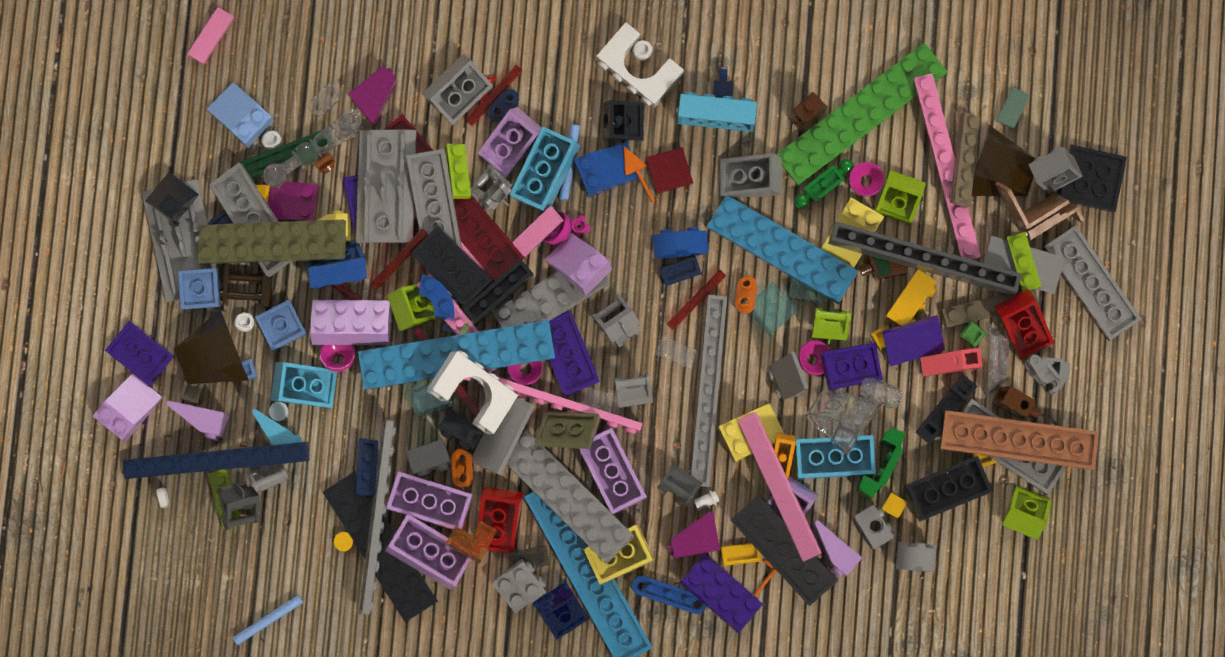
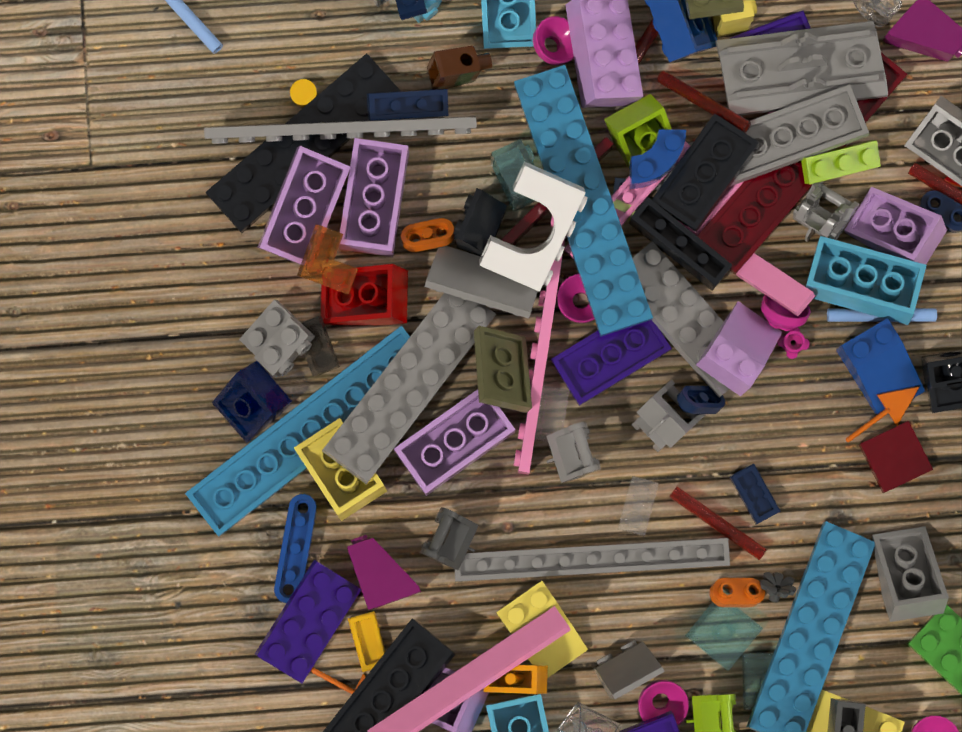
camera: 80 degrees right, 0 degrees up
dark grey brick [406,439,452,478] -> none
blue brick [653,227,708,259] -> none
white pin [694,491,719,511] -> none
green plate [794,159,854,209] -> none
none -> reddish brown torso [427,46,492,89]
none -> dark blue plate [677,386,725,414]
none -> dark grey plant [760,572,796,603]

